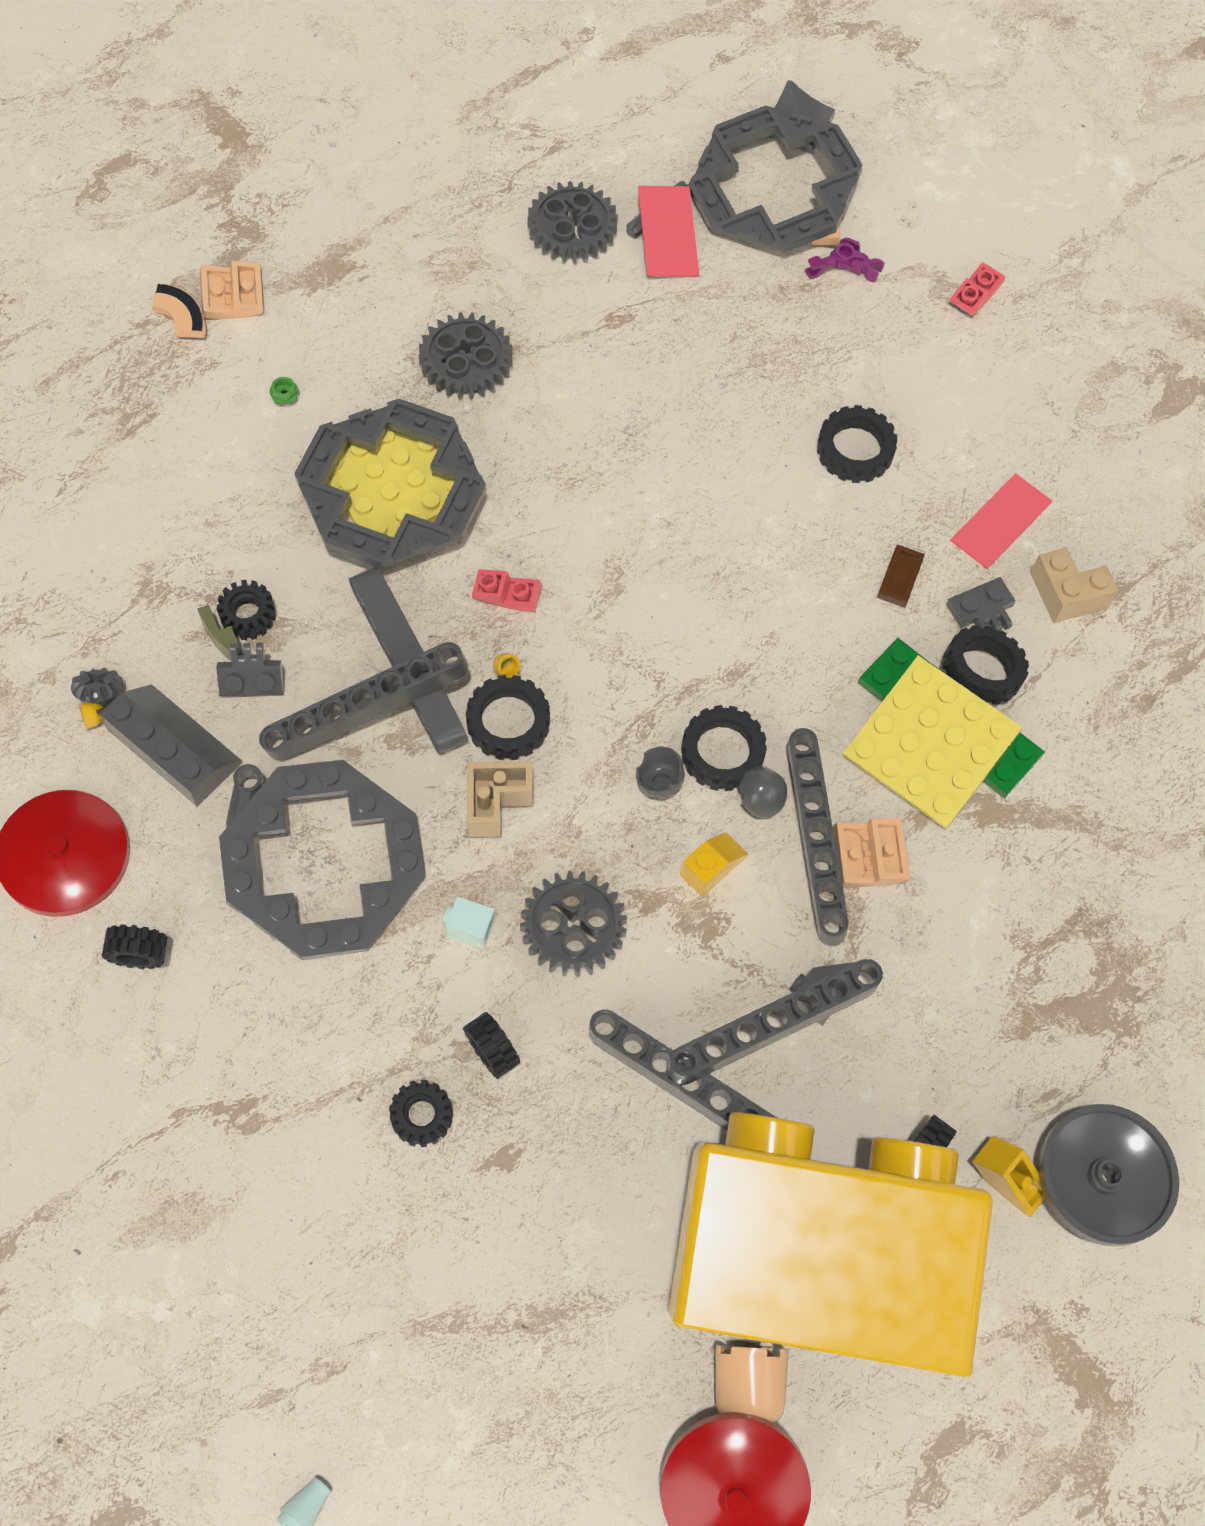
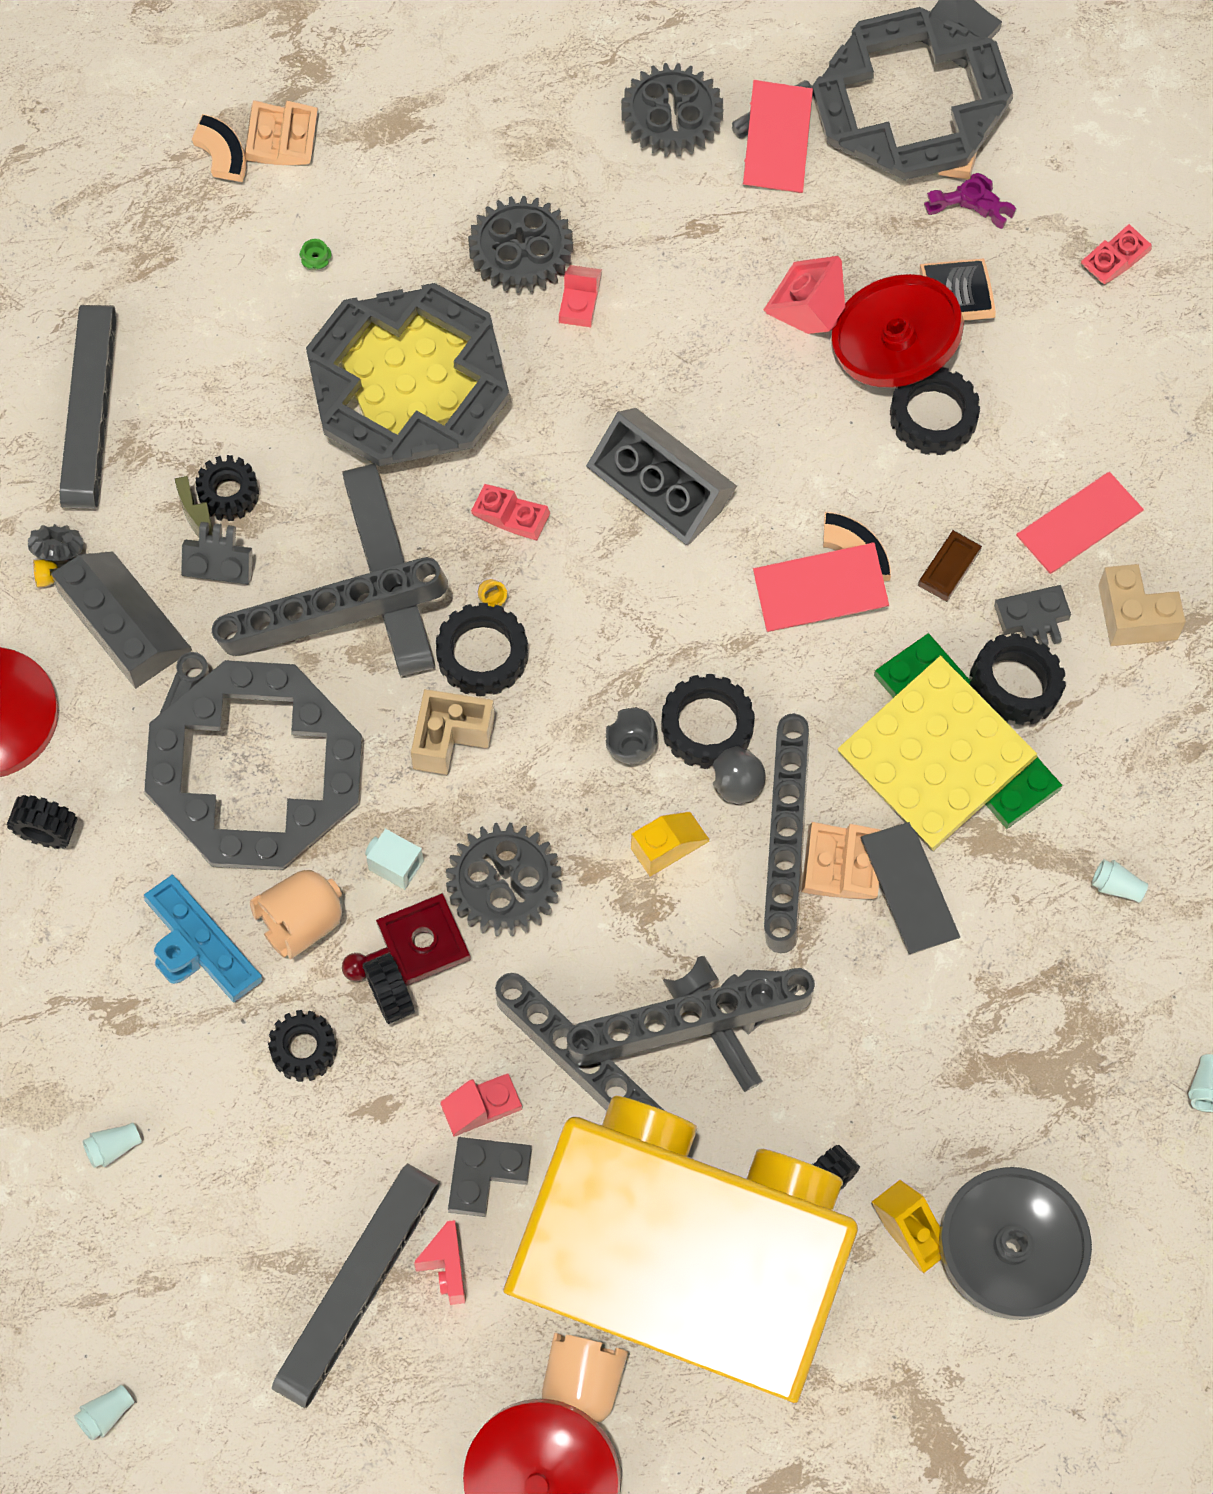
camera: 15 degrees right, 0 degrees up
none -> dark grey beam [59,305,116,509]
none -> light aqua cone [82,1123,141,1168]
none -> dark azure plate [144,874,262,1003]
none -> light nougat cylinder [250,870,342,959]
none -> dark grey beam [272,1163,440,1408]
none -> dark red plate [342,893,471,986]
none -> coral slope [414,1220,465,1305]
none -> coral slope [440,1073,522,1137]
none -> dark grey plate [448,1137,532,1217]
none -> coral slope [559,265,602,328]
none -> dark grey slope [586,408,737,545]
none -> dark grey piece [663,956,763,1092]
none -> coral piece [753,543,889,632]
none -> coral slope [763,256,845,334]
none -> tile [823,512,891,581]
none -> red dish [832,274,964,387]
none -> dark grey piece [860,822,960,954]
none -> slope [919,258,996,321]
none -> light aqua cone [1092,859,1148,903]

